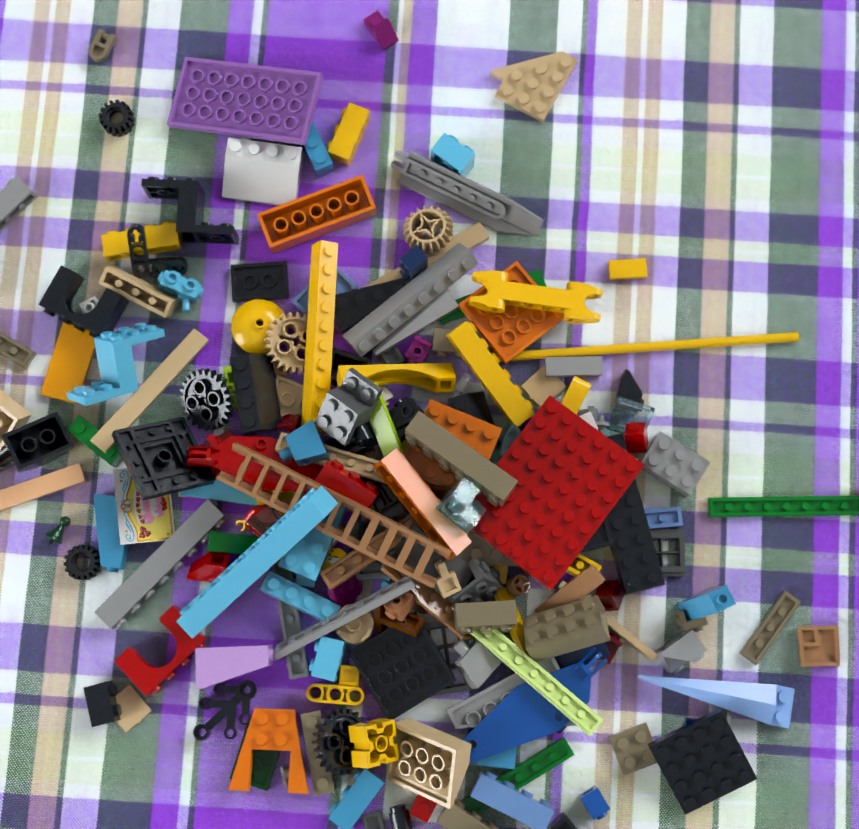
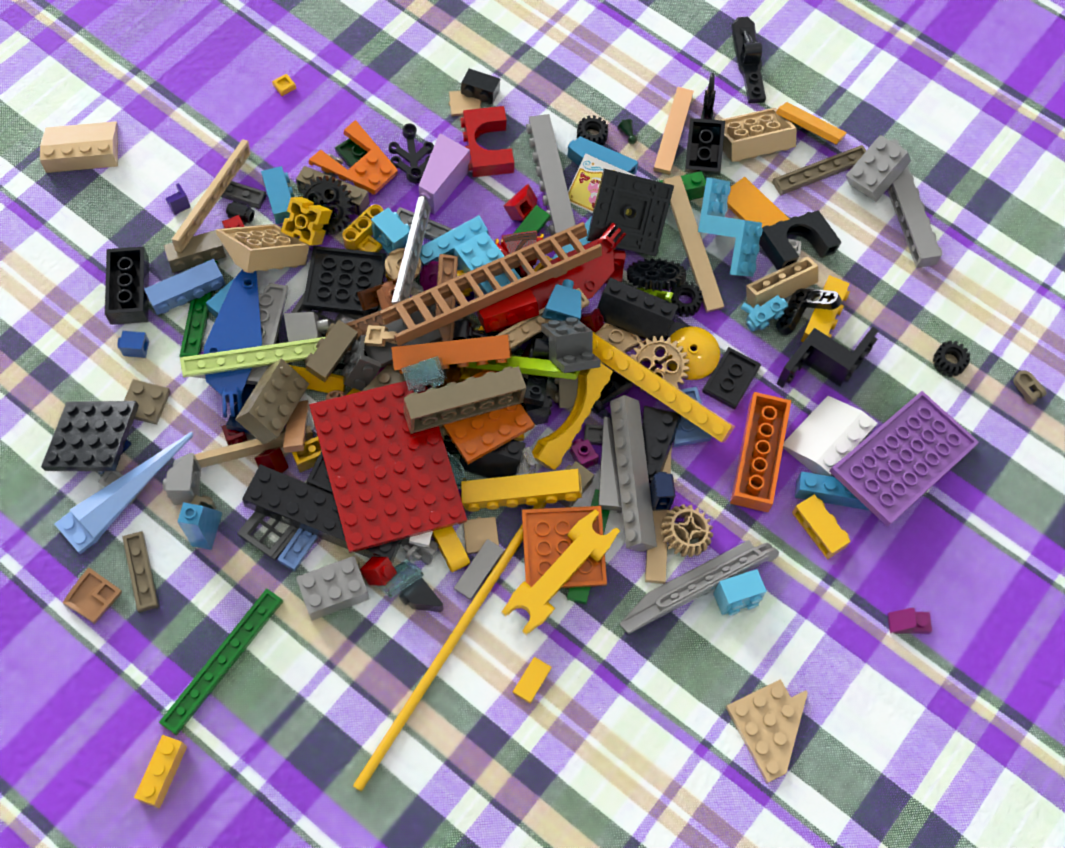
camera: 120 degrees right, 15 degrees down
medium azure brick [176,485,338,639] -> none
none -> black tyre [670,281,703,317]

